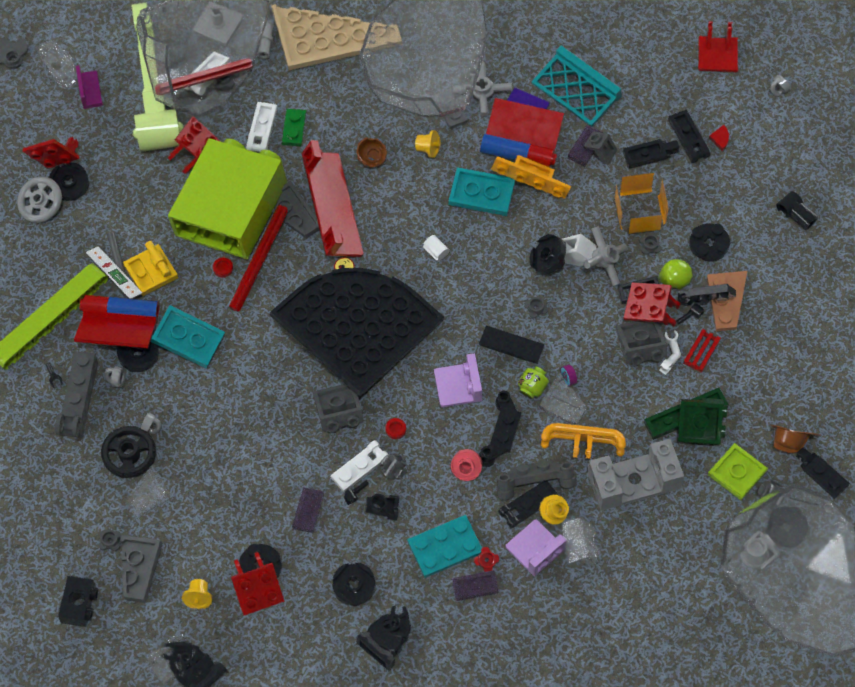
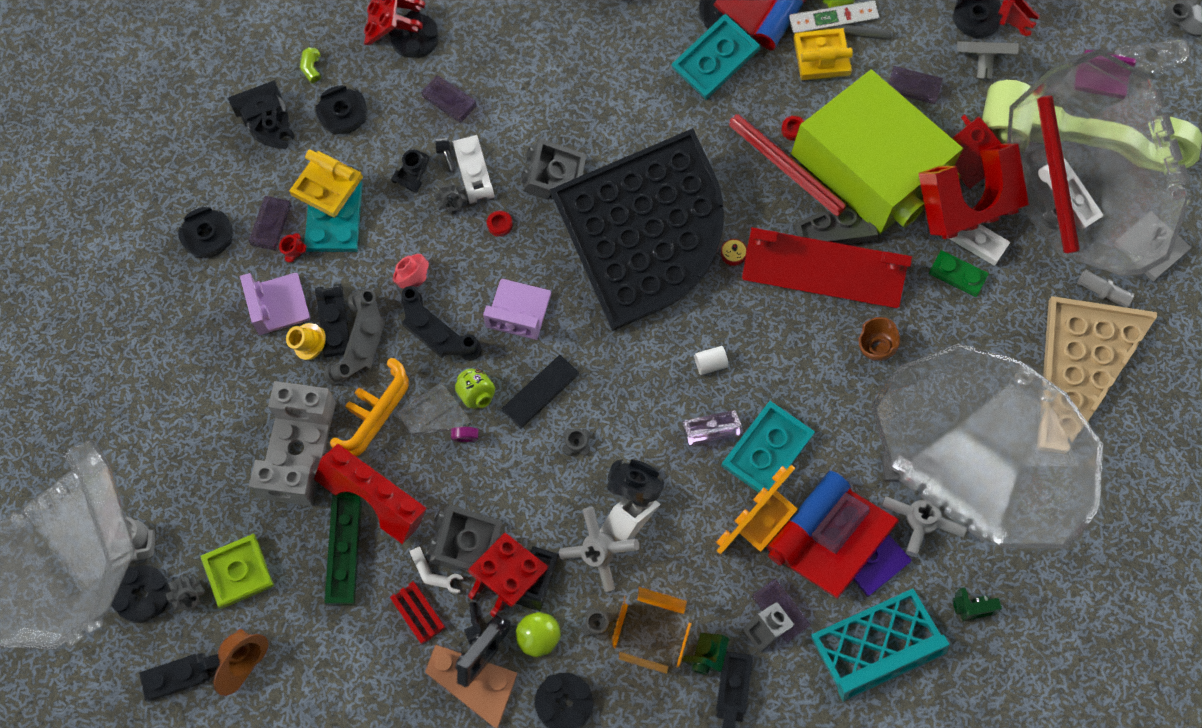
camera: 115 degrees right, 5 degrees up
yellow piece [415,130,441,158] -> none
clear bracket [562,517,599,566] -> none
dark green plate [678,398,727,445] -> none
none -> black plate [178,207,233,258]
none -> yellow plate [289,149,363,218]
none -> lime arm [300,47,321,84]
none -> red arch [314,444,427,544]
none -> clear purple plate [682,410,743,446]
none -> dark green bracket [682,633,729,675]
none -> clear purple plate [812,492,870,554]
none -> clear purple plate [888,66,943,104]
none -> red arch [918,143,1029,239]
none -> dark green bracket [952,587,1002,622]
none -> light grey tile [957,41,1019,79]

